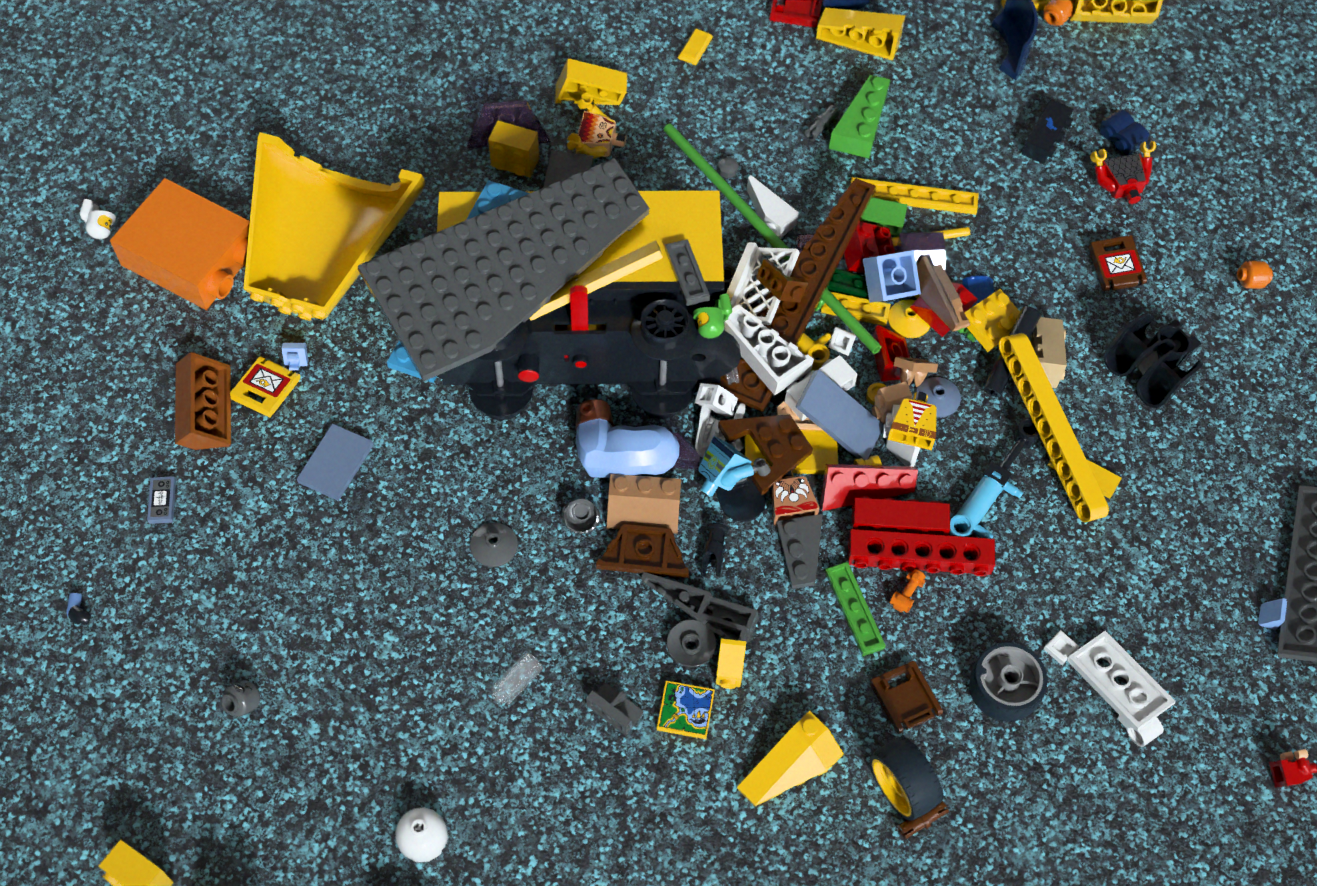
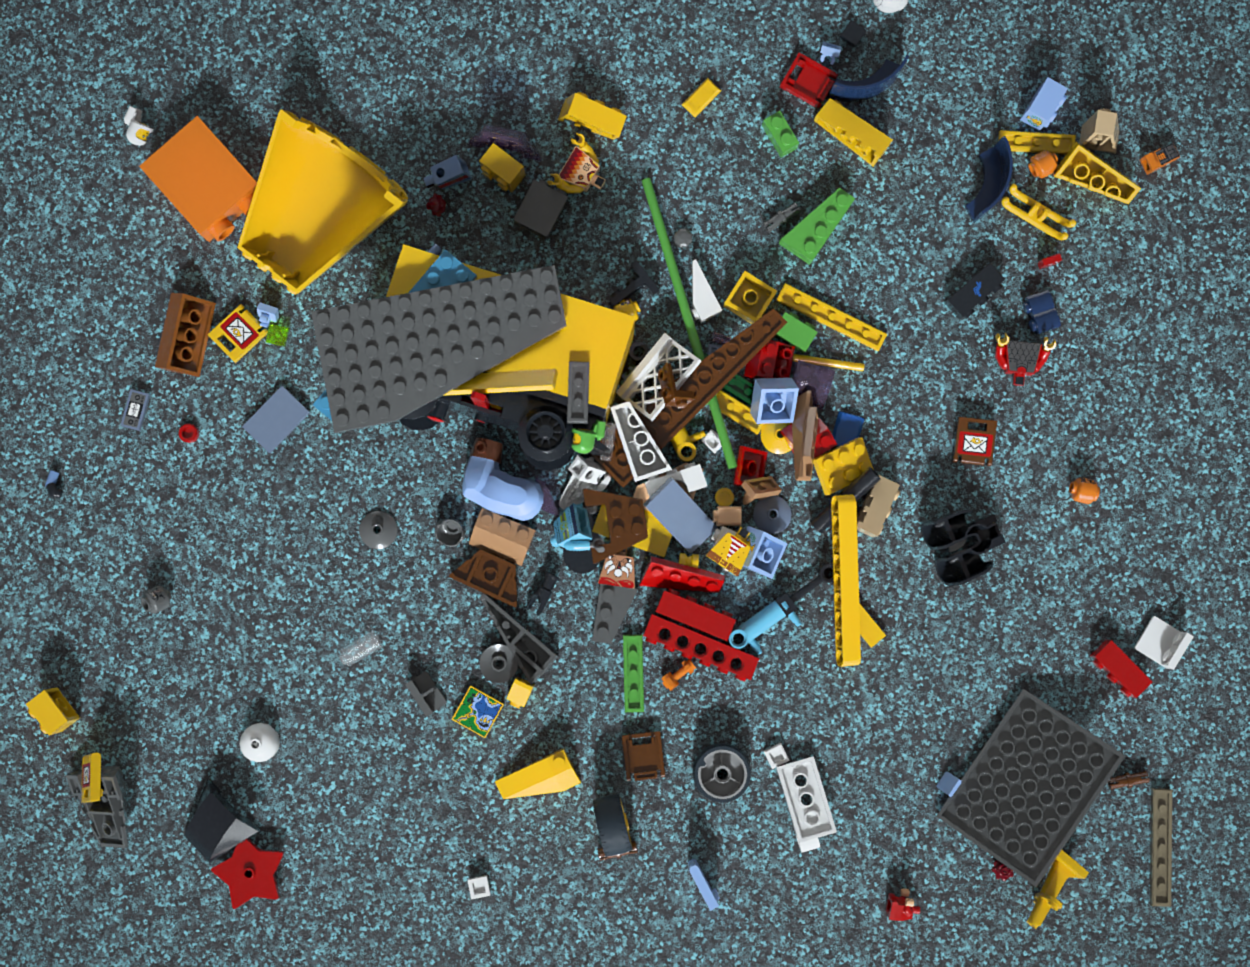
camera: 20 degrees right, 25 degrees up
none -> red tile [179,423,199,443]
none -> clear neon green tile [266,324,289,347]
none -> medium blue torso [424,155,472,189]
none -> light blue container [688,859,720,911]
none -> yellow brick [723,271,777,324]
none -> light blue brick [743,526,787,579]
none -> bright green brick [762,111,799,158]
none -> yellow piece [1001,184,1076,240]
none -> red tile [1038,253,1062,269]

